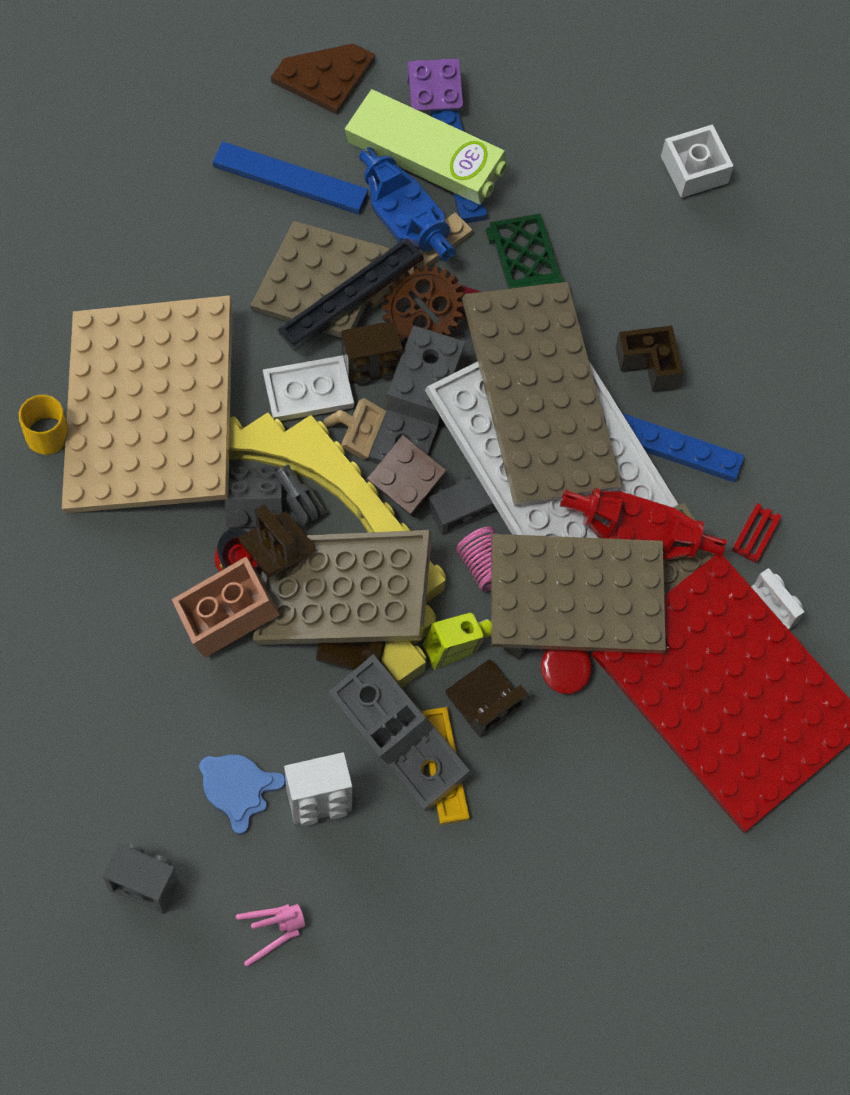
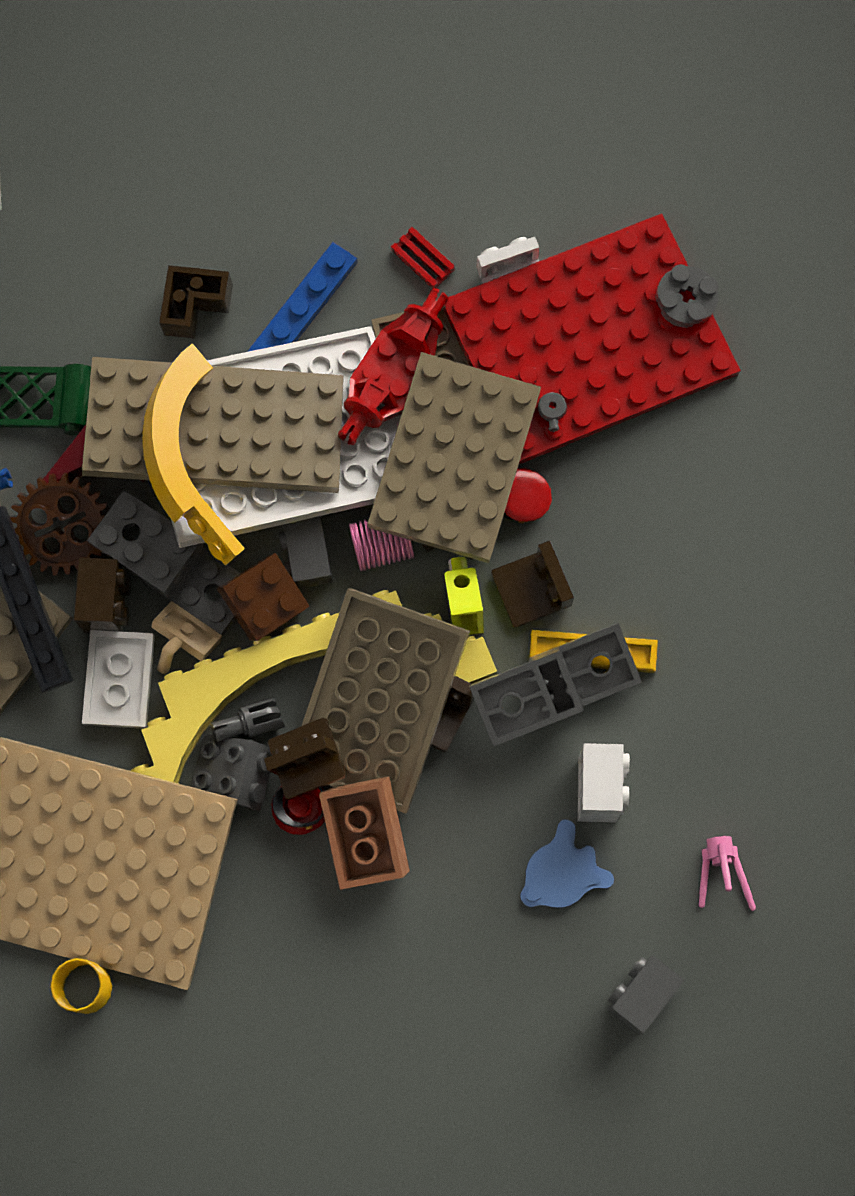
camera: 65 degrees left, 10 degrees up
none -> yellow arch [142,343,245,566]
none -> dark grey piece [537,392,567,432]
none -> dark grey plate [655,264,718,328]

